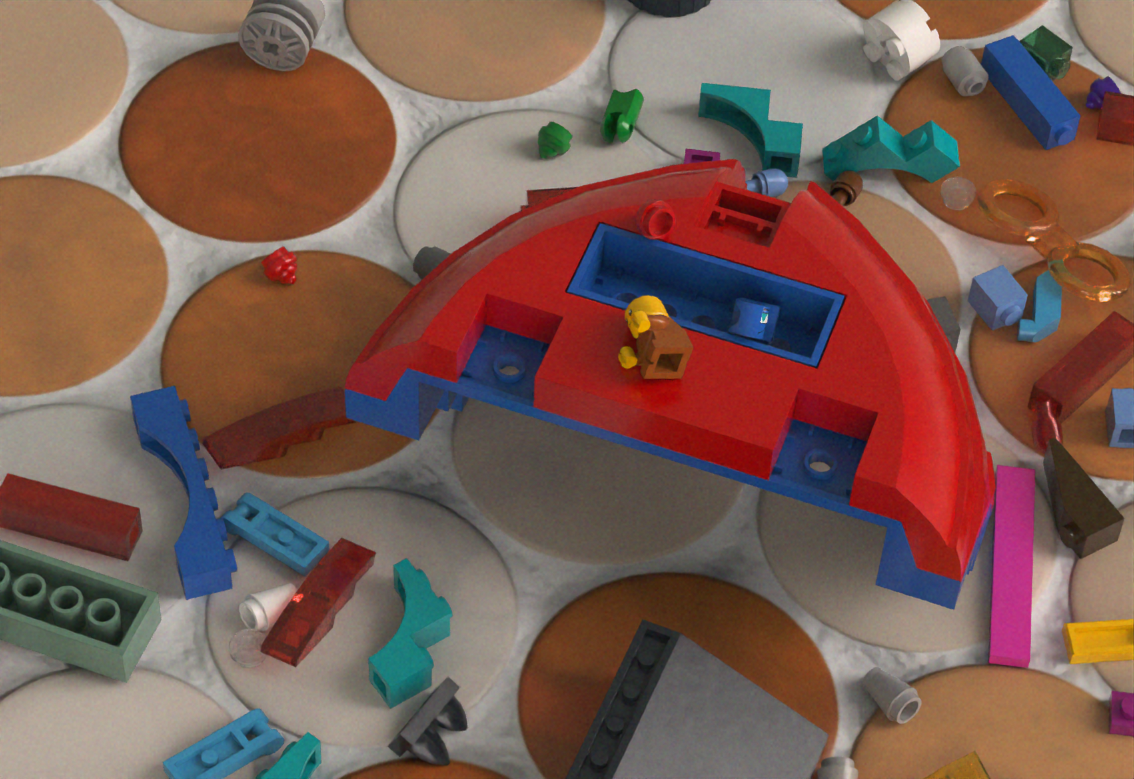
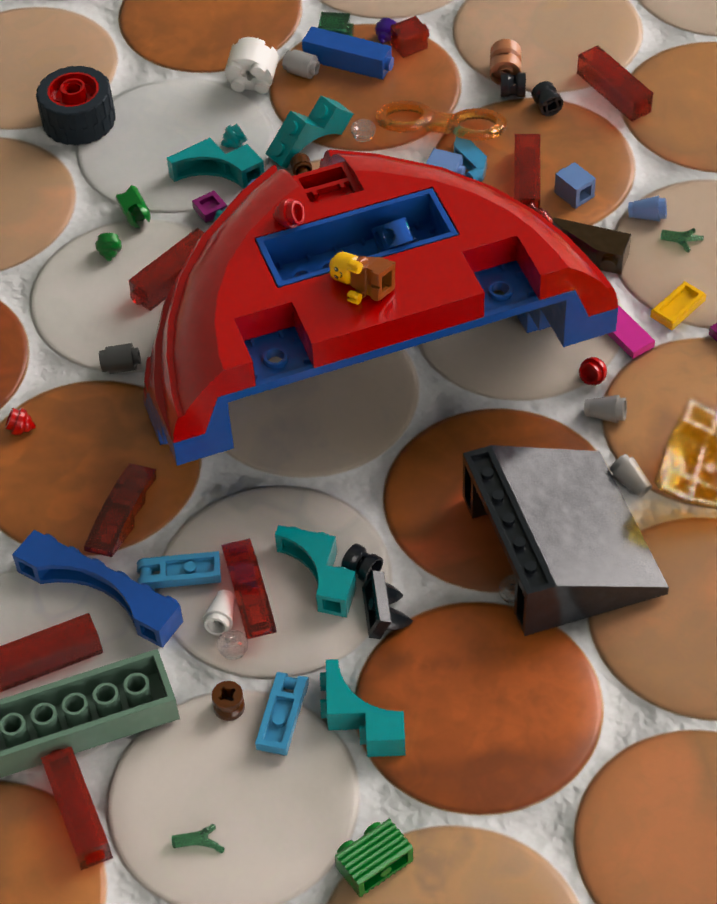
camera: 35 degrees left, 0 degrees up
none -> reddish brown wheel [212,681,245,721]
none -> teal plate [221,123,248,149]
none -> black wheel [341,543,383,583]
none -> red plate [579,357,607,385]

